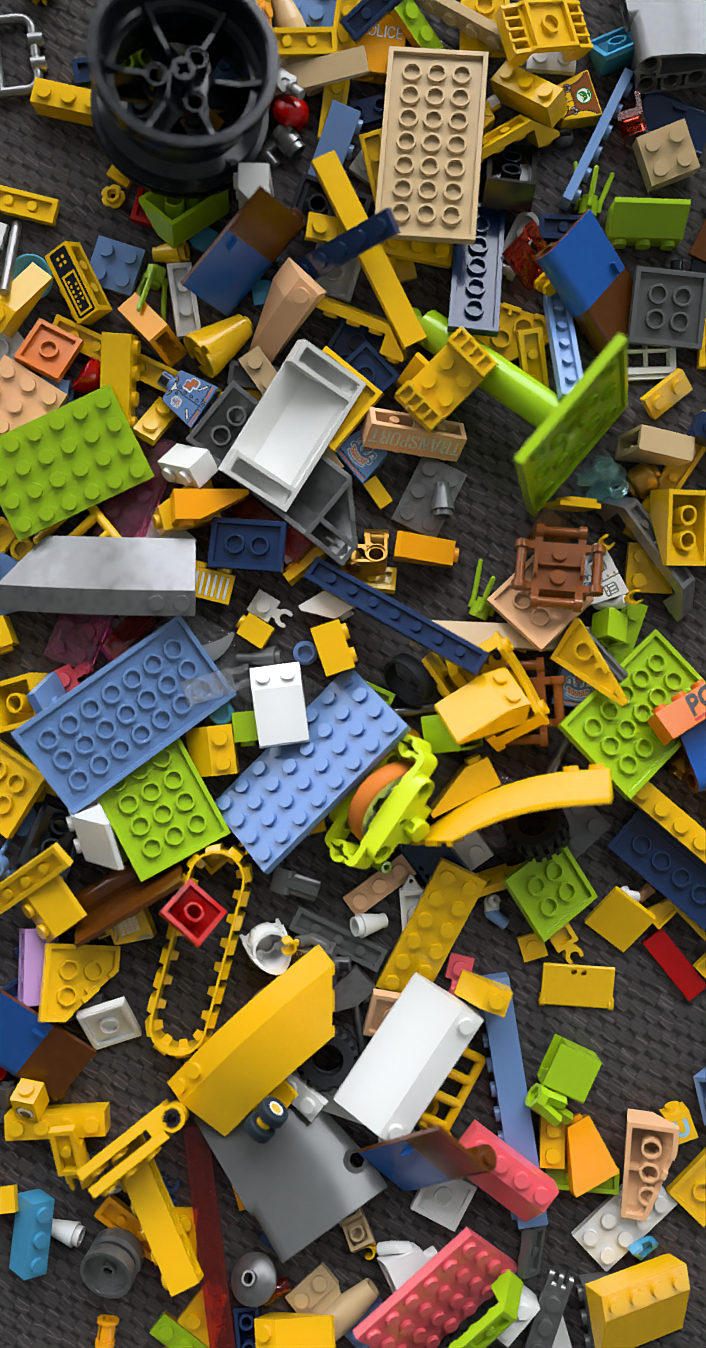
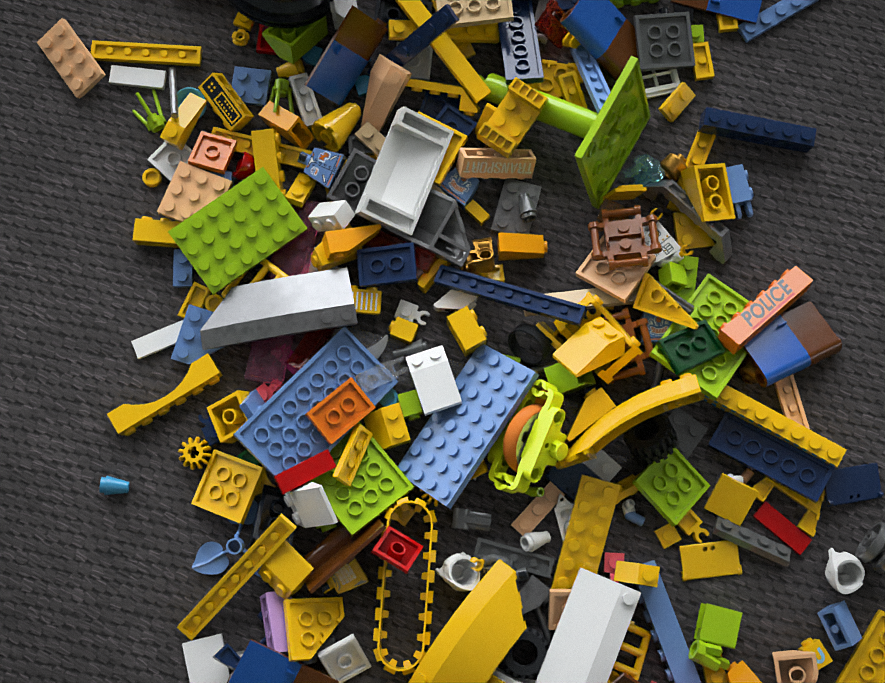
camera: 10 degrees left, 10 degrees down
medium blue plate [293,641,318,665] -> none
lime plant [468,559,496,621] -> none
tan slope [615,424,696,467] -> none
none -> red tile [273,449,337,495]
none -> orange plate [305,377,376,445]
none -> yellow plate [332,424,373,486]
none -> dark green tile [656,319,726,376]
none -> dark grey plate [712,516,791,567]

